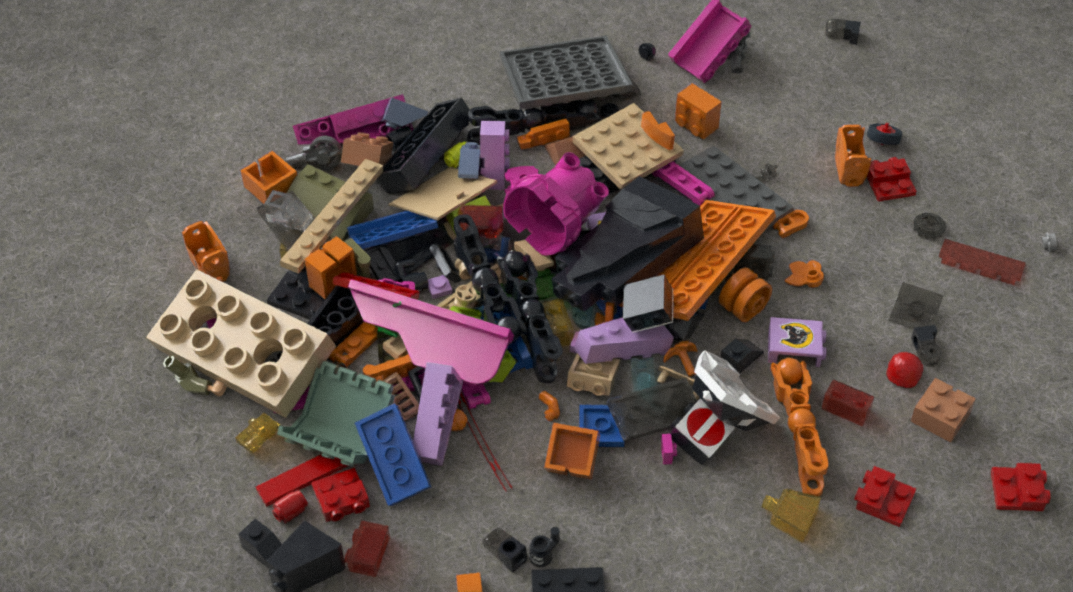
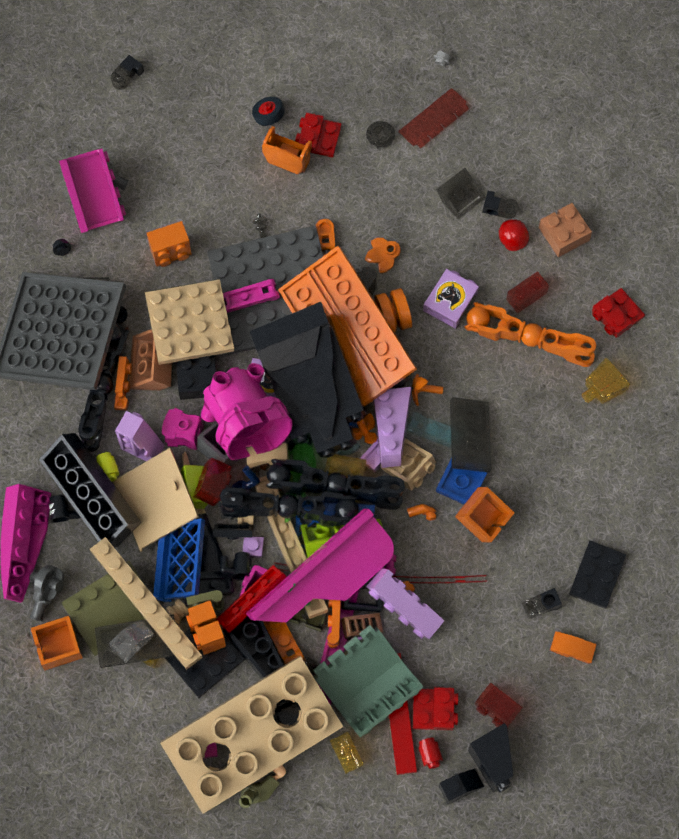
camera: 65 degrees left, 20 degrees up
orange piece [182,221,230,282] -> none
nougat piece [341,133,394,166] -> none
blue plate [355,403,432,506] -> none
sand blue slope [382,98,428,129] -> none
tan wheel [454,285,476,309] -> none
sand blue slope [458,142,482,179] -> none
black piece [529,527,560,567] -> none
piece [623,275,673,333] -> none
orange slope [641,111,675,150] -> none
tan piece [657,366,699,400] -> none
dark pink plate [661,434,677,465] -> none
piece [669,398,736,465] -> none
white piece [692,350,780,431] -> none
black slope [720,338,764,374] -> none
red plate [991,463,1050,511] -> none

